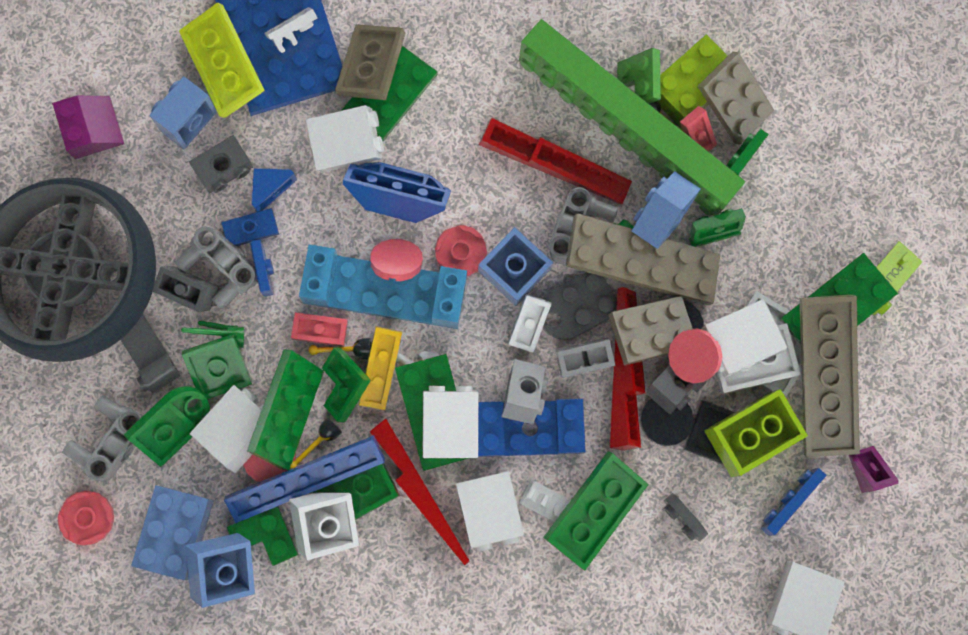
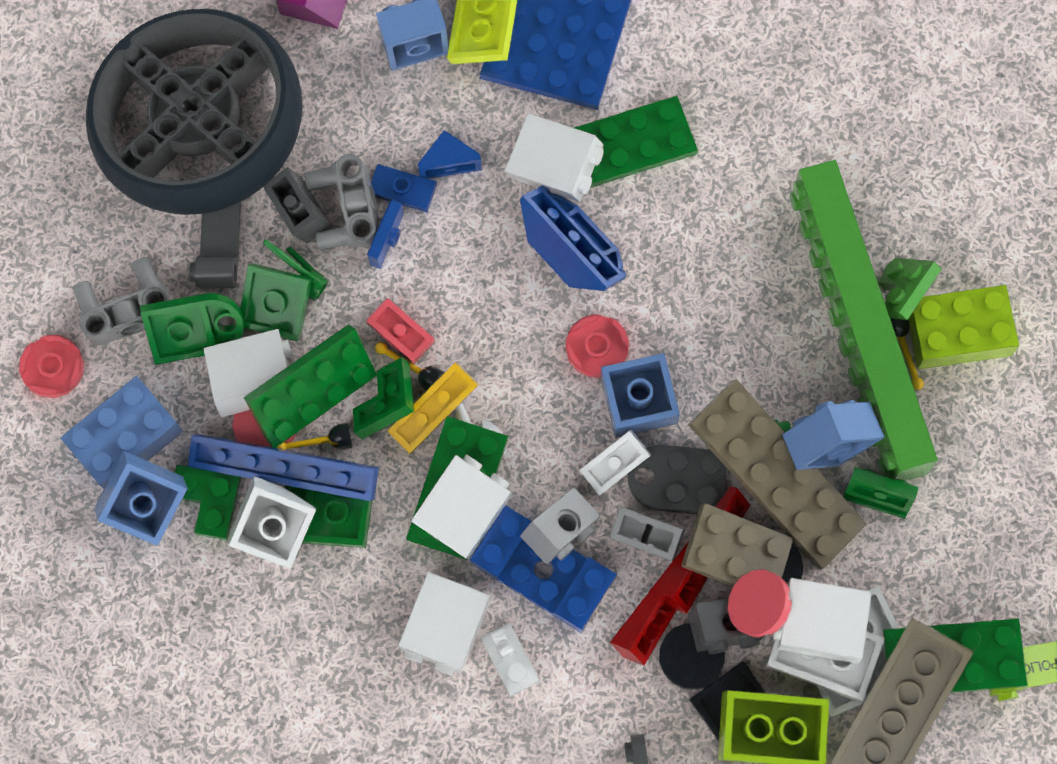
camera: 45 degrees right, 5 degrees down
dark grey brick [189,135,253,194] -> none
white plate [264,7,317,53] -> none
dark azure plate [299,244,467,329] -> none
dark tan plate [335,24,406,100] -> none
red slope [369,418,470,565] -> none
coral tile [371,239,423,281] -> none
red slope [478,118,632,205] -> none
green plate [543,451,649,571] -> none
light grey piece [549,187,618,264] -> none
coral plate [680,106,717,152] -> none
dark tan plate [697,51,774,145] -> none
green plate [726,128,769,175] -> none

